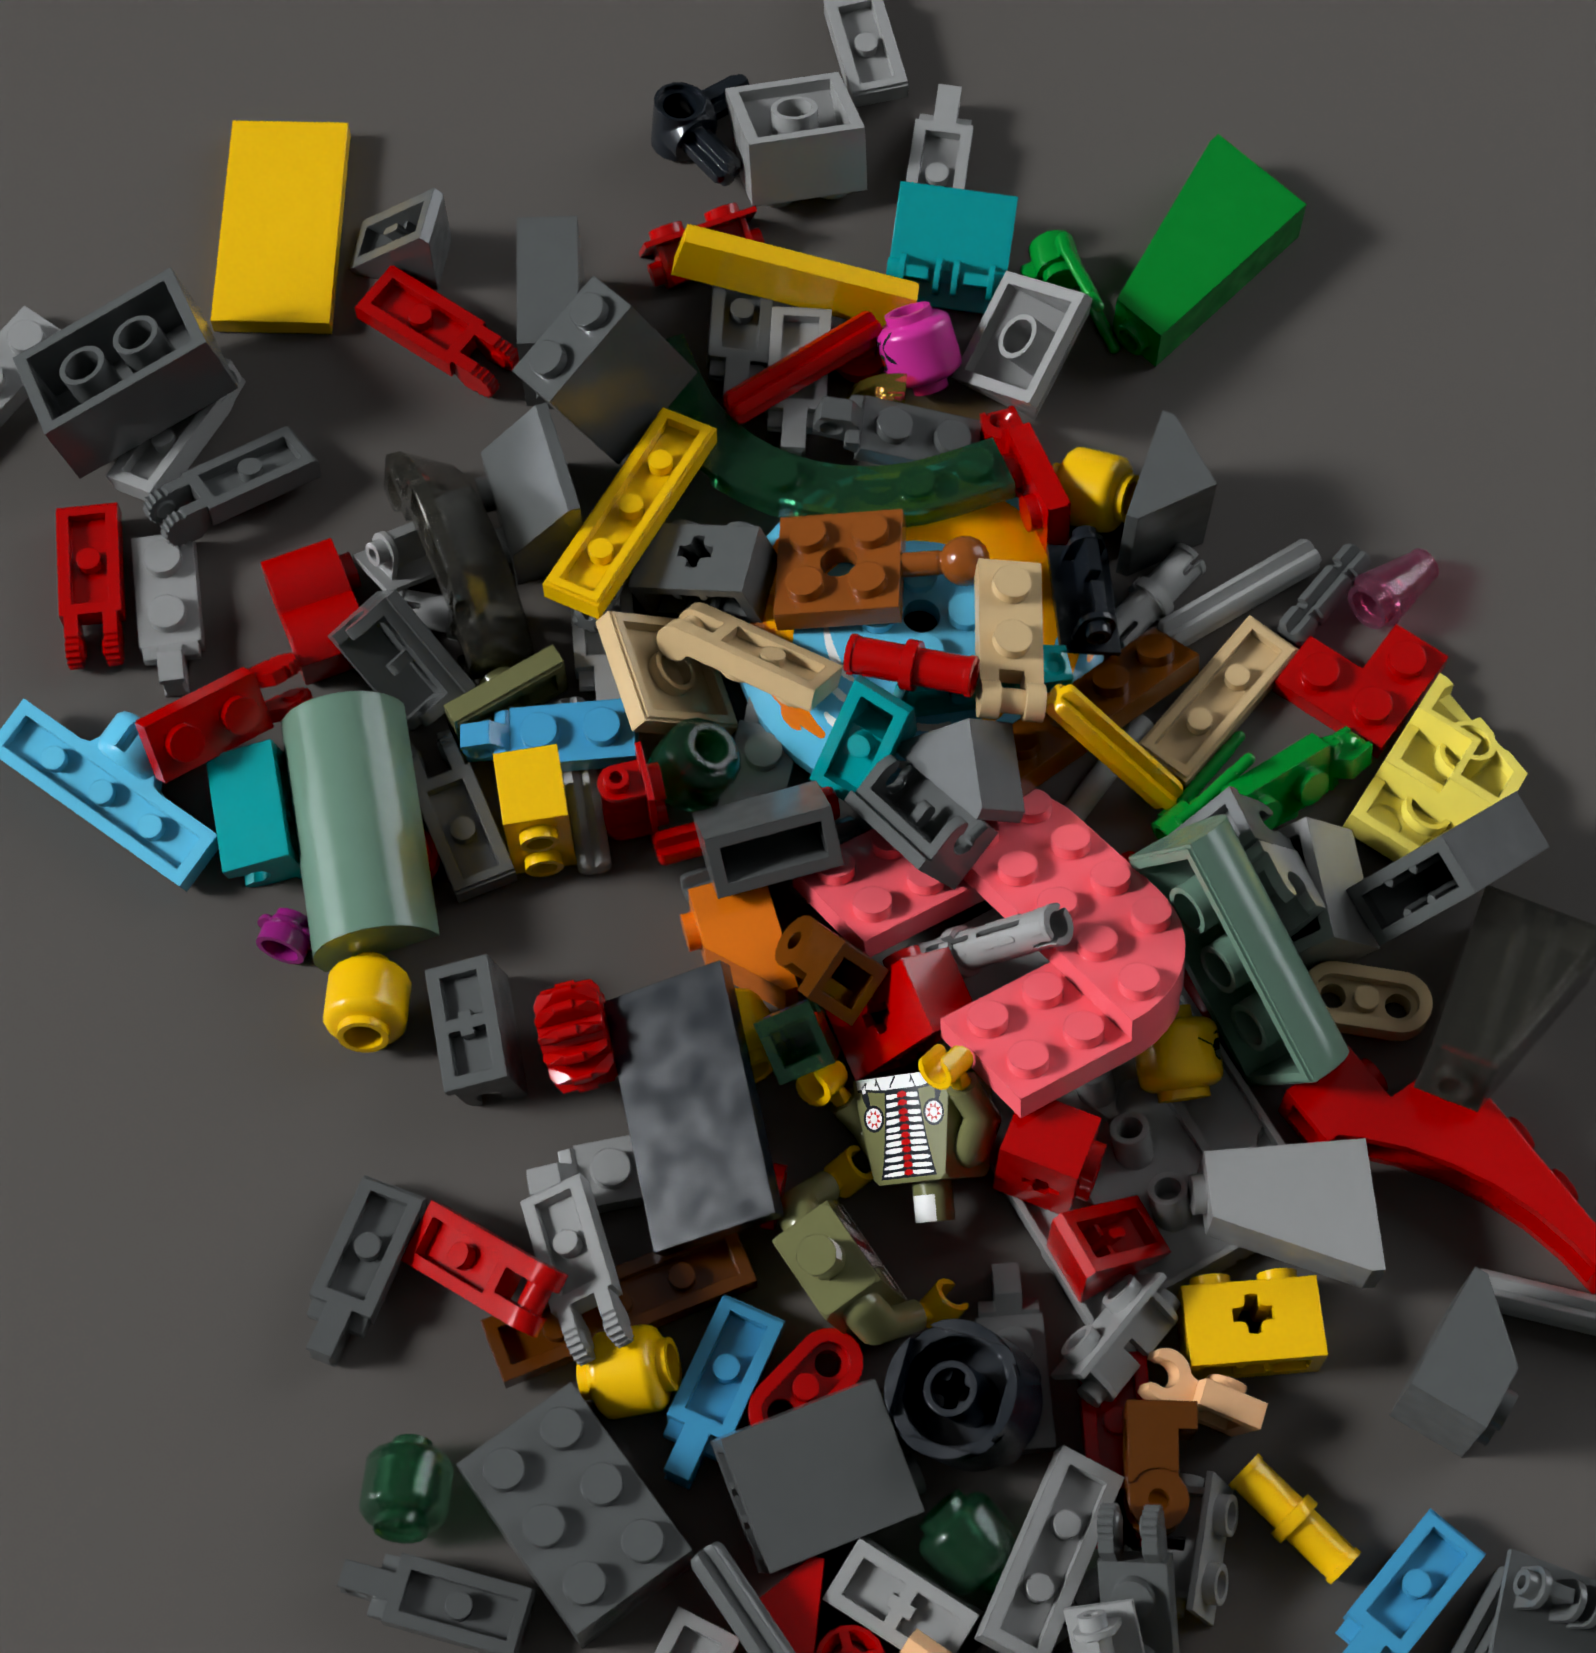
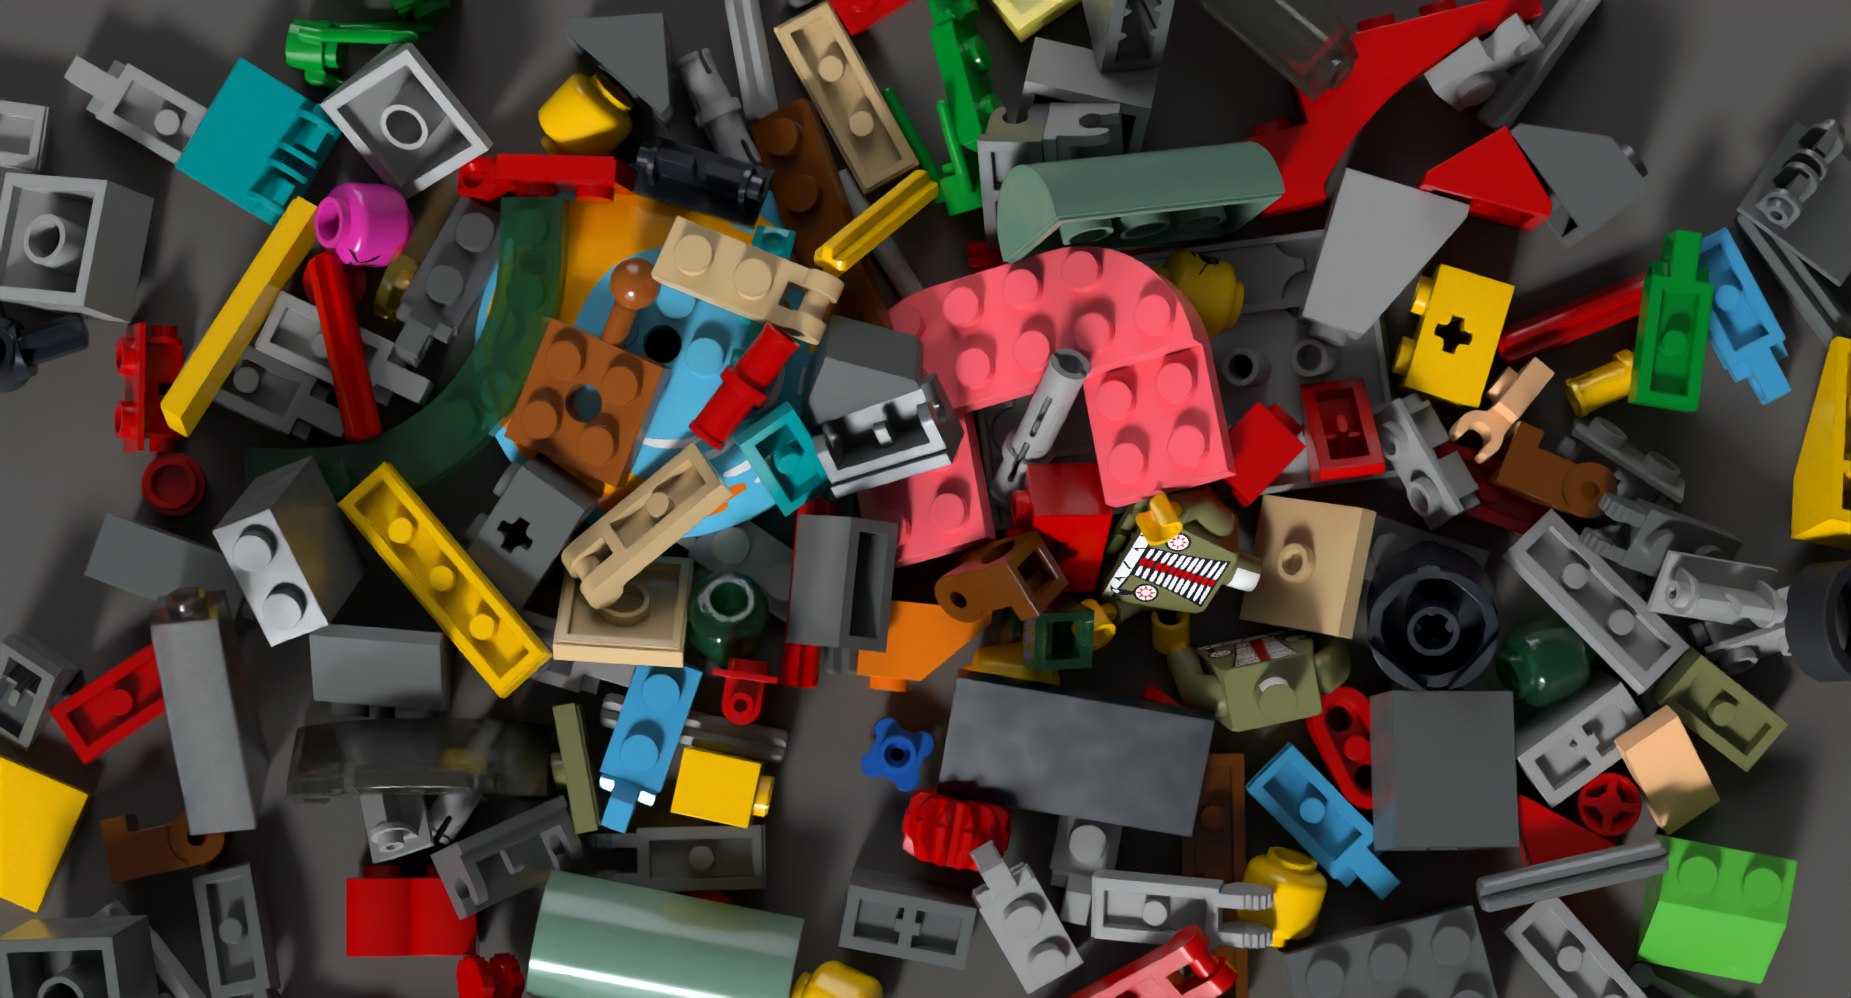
camera: 70 degrees left, 20 degrees up
tan plate [1309,961,1433,1041] -> none
none -> reddish brown leg [100,807,232,884]
none -> red plate [141,453,207,517]
none -> clear smoke slope [150,587,270,835]
none -> blue plate [861,718,934,791]
none -> light grey hinge [969,840,1083,994]
none -> tan plate [1239,495,1376,639]
none -> red slope [1412,126,1553,233]
none -> light grey plate [1424,13,1546,112]
none -> red axle [1496,271,1647,366]
none -> green hinge [1628,229,1714,413]

